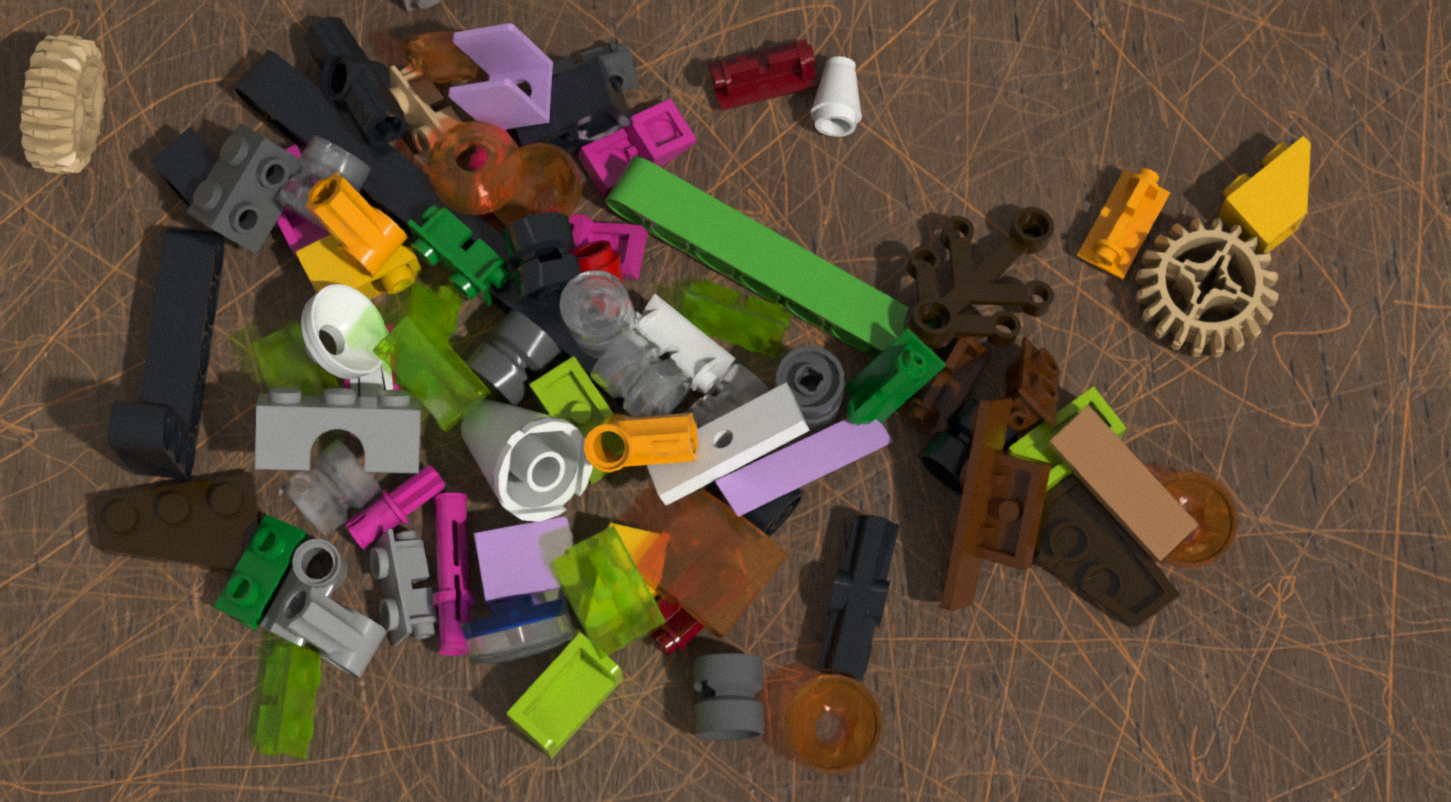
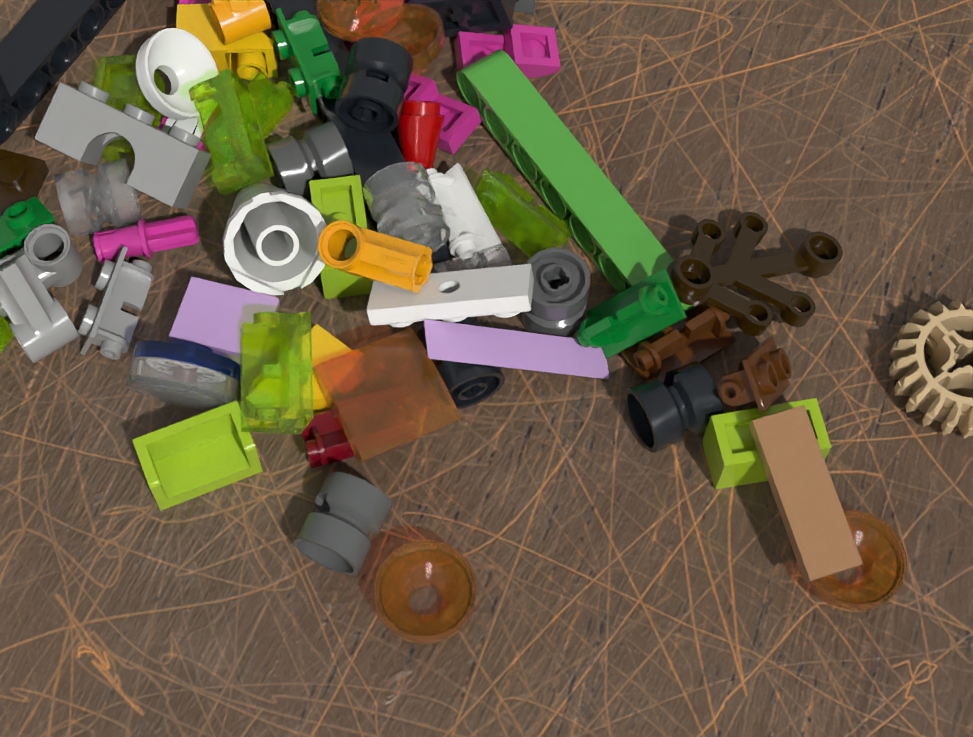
camera: 20 degrees right, 10 degrees down
dark pink pin [433,492,475,656] -> none
clear wheel [560,270,639,359] -> none
dark red hinge [708,39,819,111] -> none
white cone [811,56,862,137] -> none
black piece [818,514,900,682] -> none
reddish brown bracket [940,396,1052,611] -> none
dark brown wing [1033,473,1180,629] -> none
light orange hinge [1077,168,1171,280] -> none

